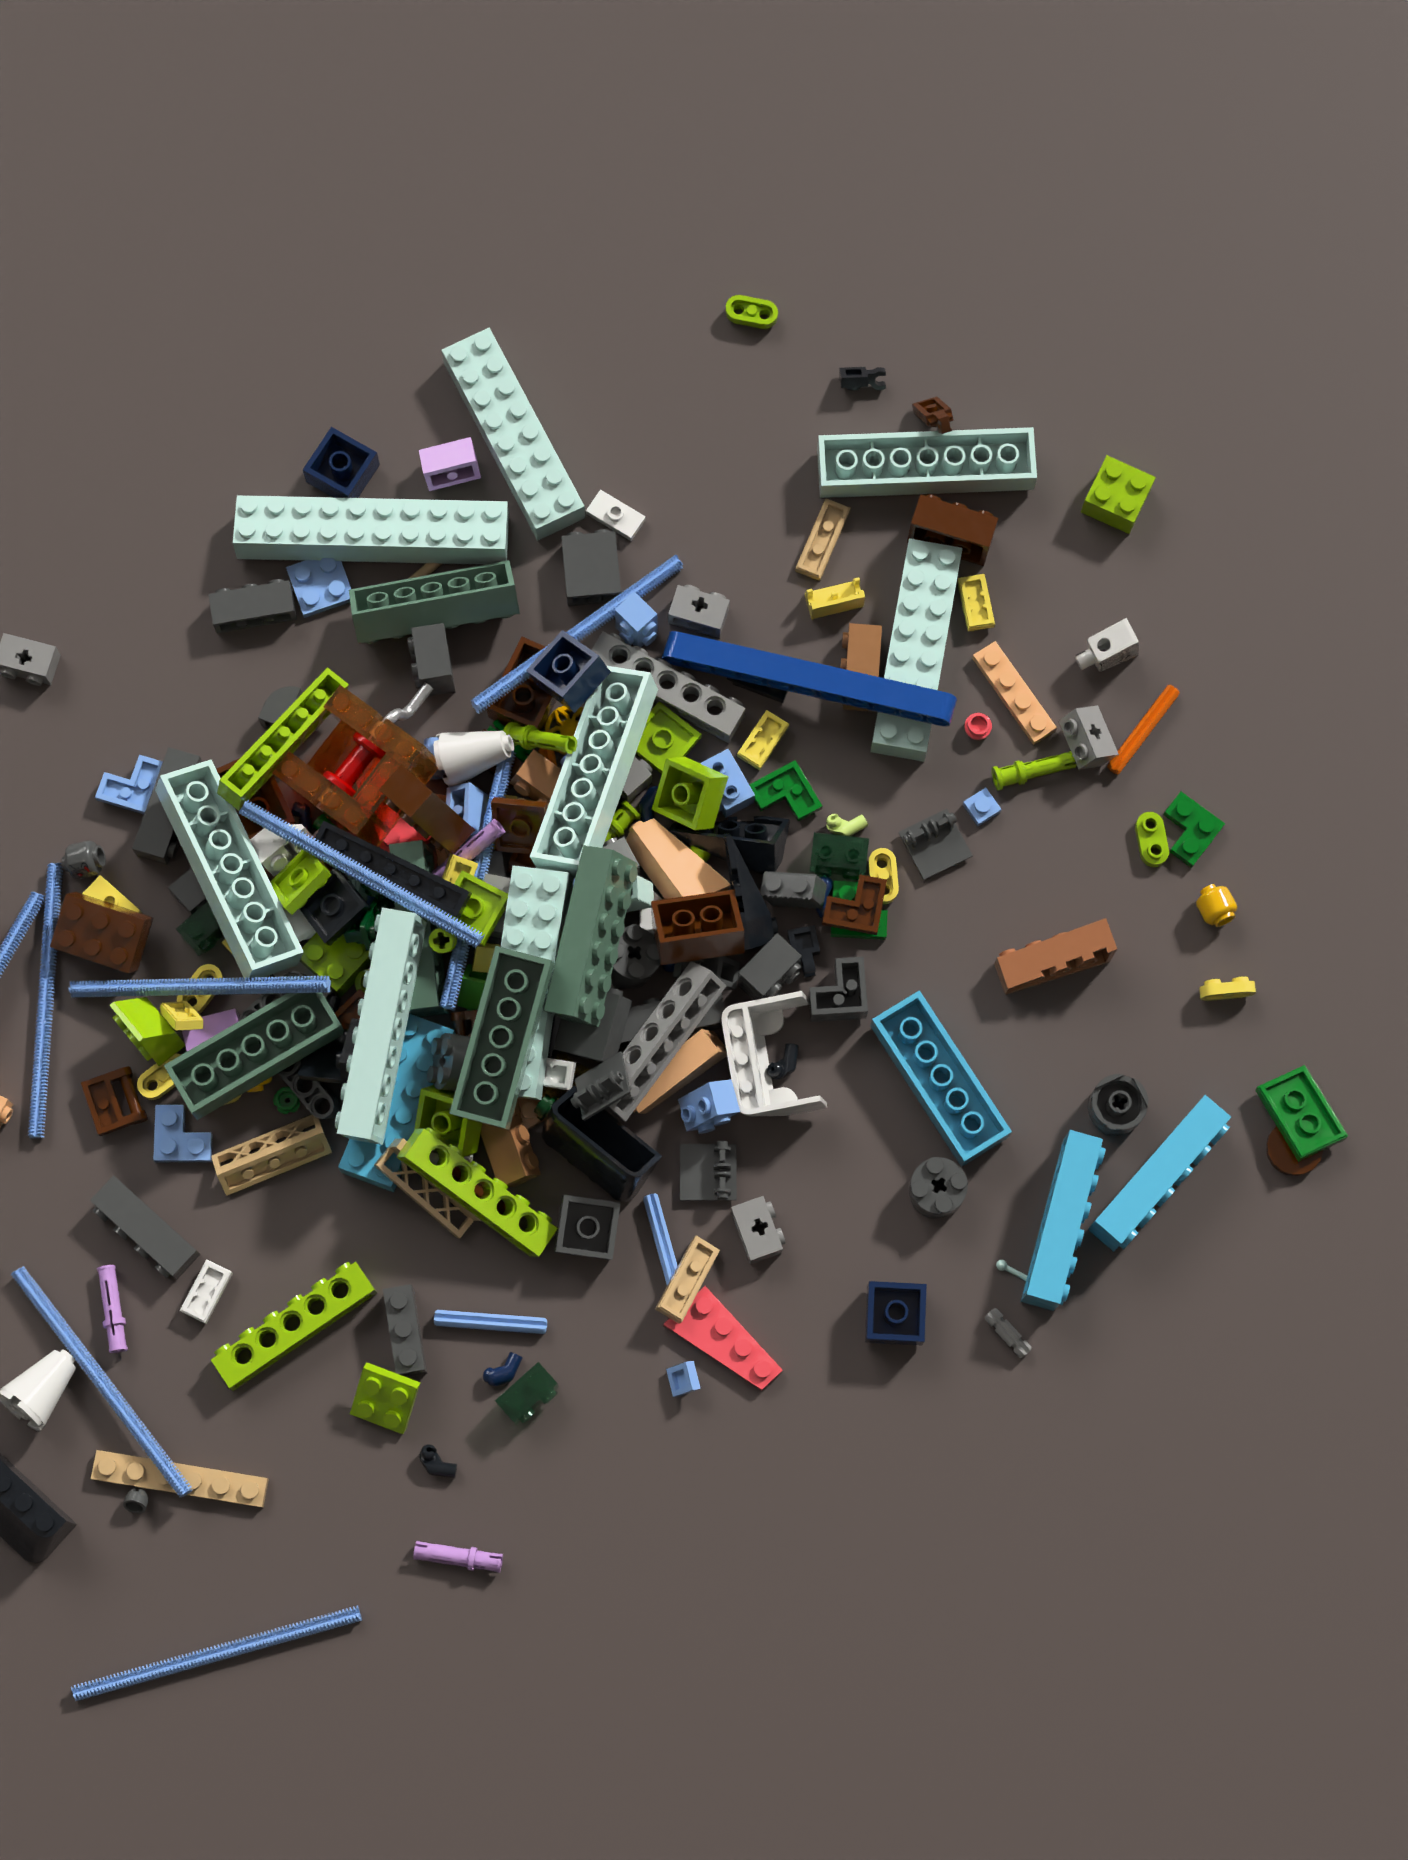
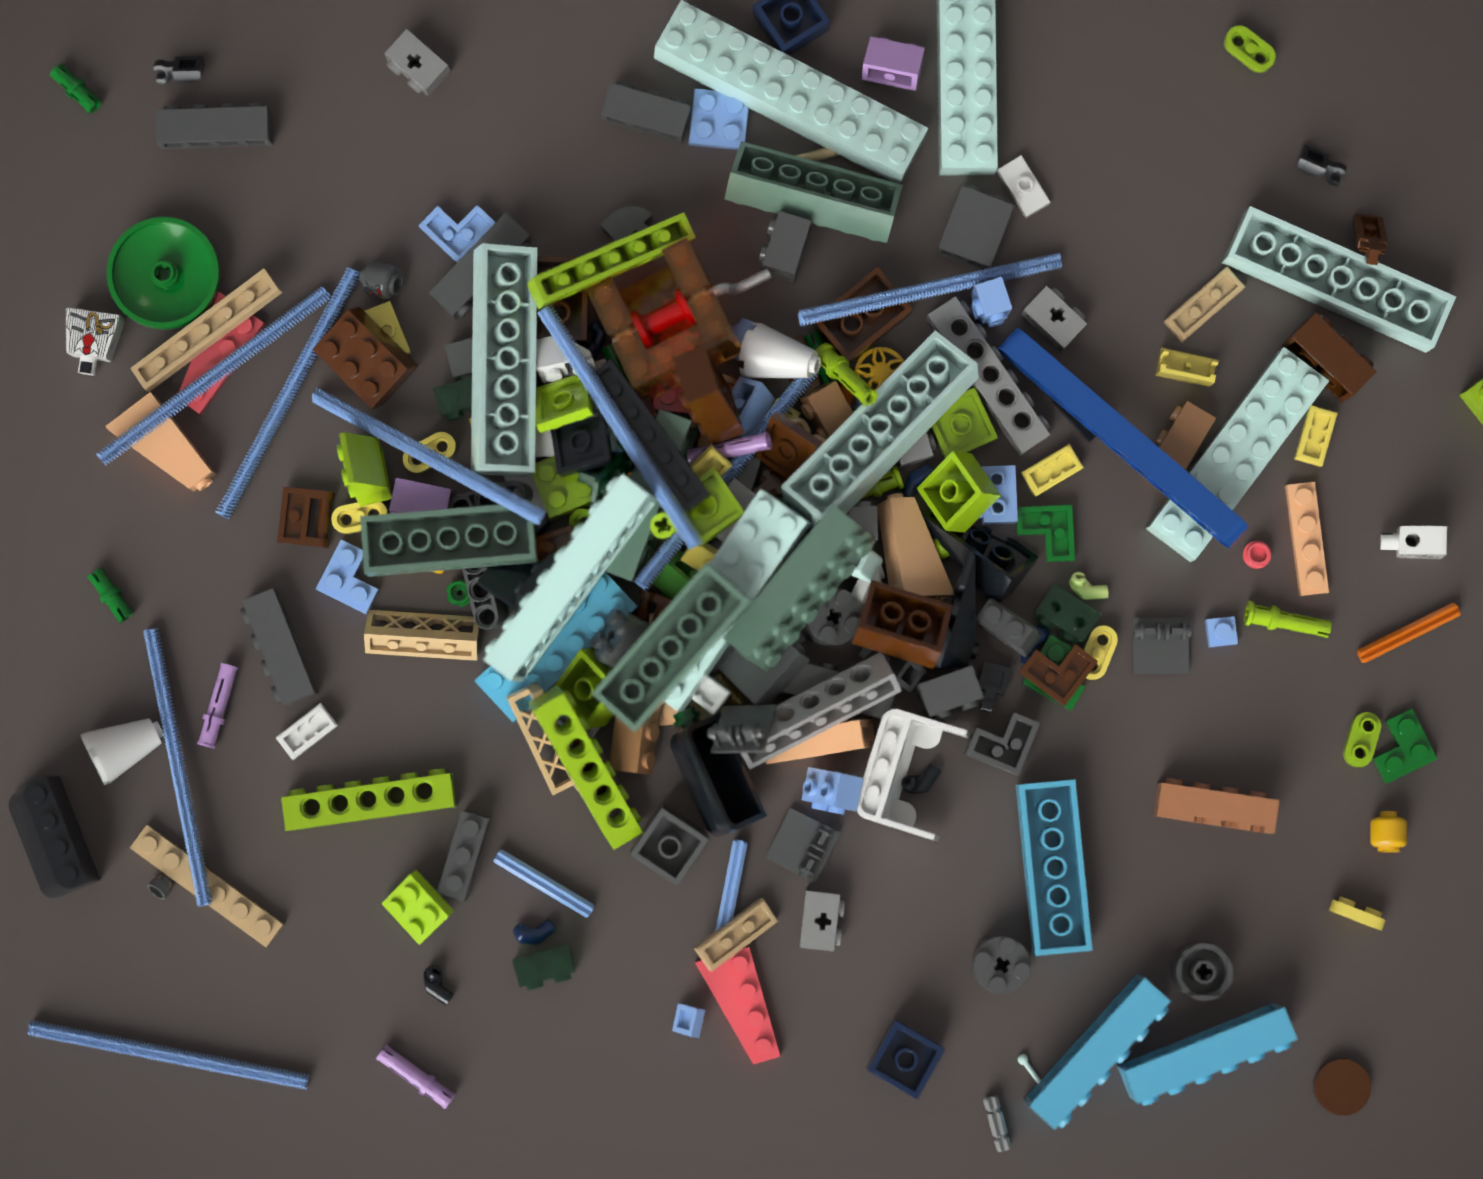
camera: 25 degrees right, 10 degrees up
light yellow plate [160,1001,203,1031] -> none
dark blue brick [526,630,611,713] -> none
light grey brick [1058,705,1119,770] -> none
green tile [1255,1065,1348,1162] -> none

